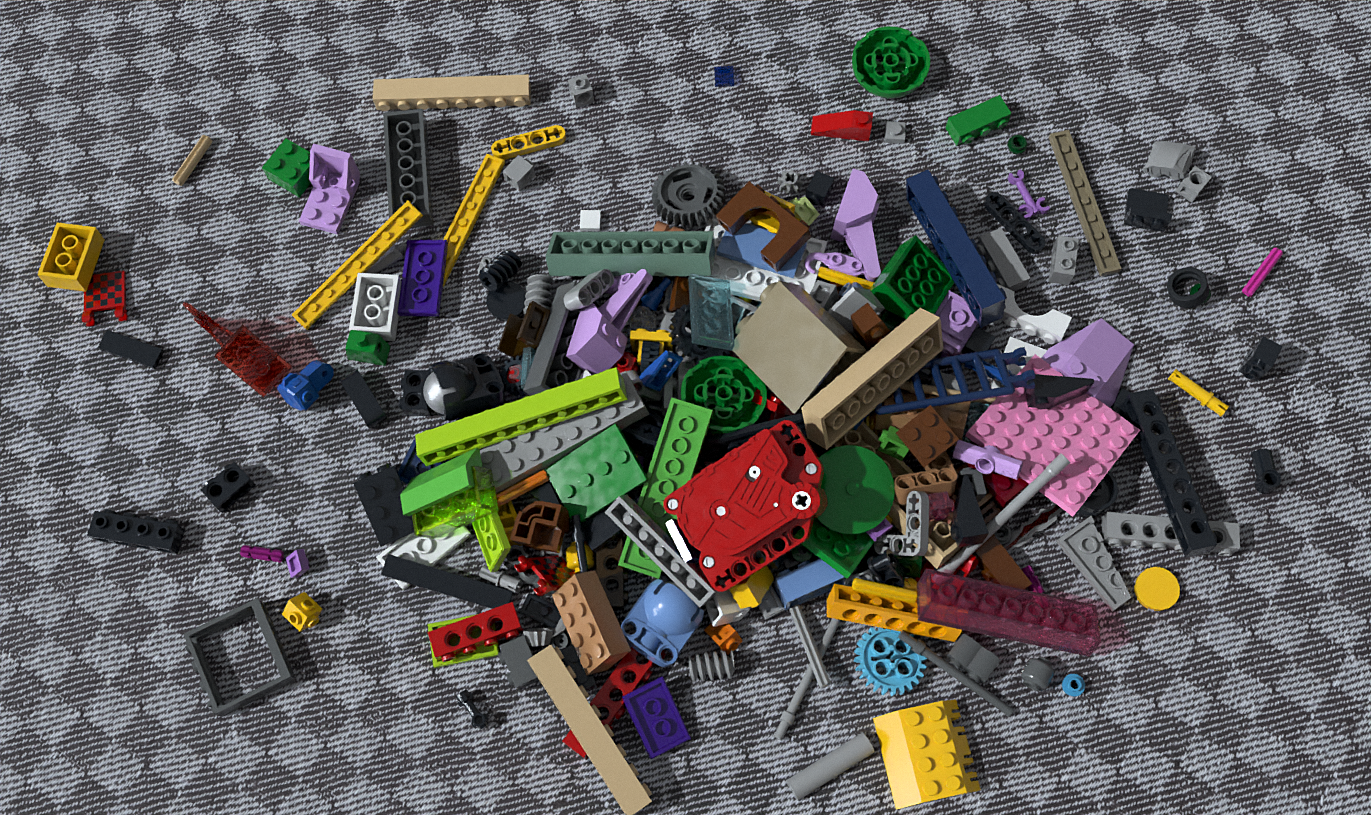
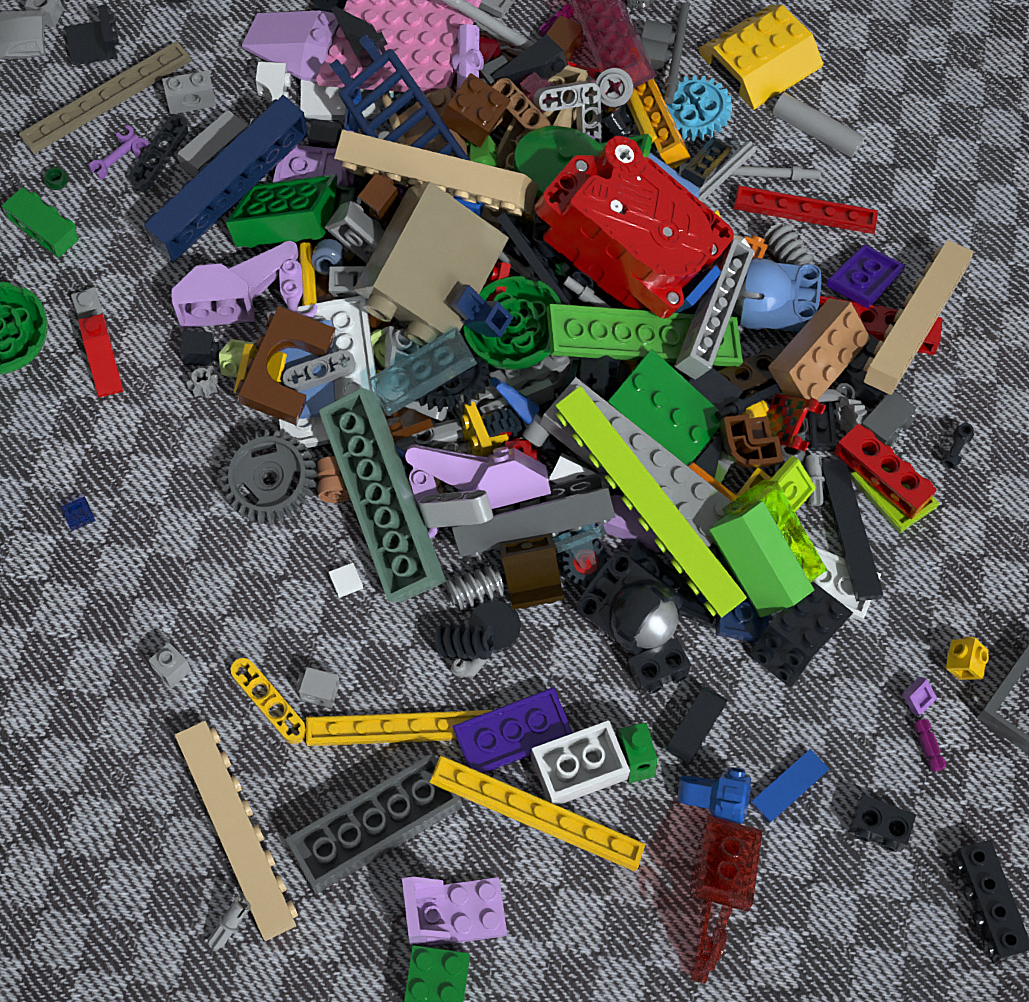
camera: 120 degrees left, 5 degrees down
none -> light grey axle [208,897,251,950]
none -> light grey beam [283,350,356,392]
none -> dark blue brick [450,285,513,337]
none -> light grey gear [596,67,633,107]
none -> black plate [681,137,732,188]
none -> red tile [734,185,878,234]
none -> blue tile [751,749,829,824]

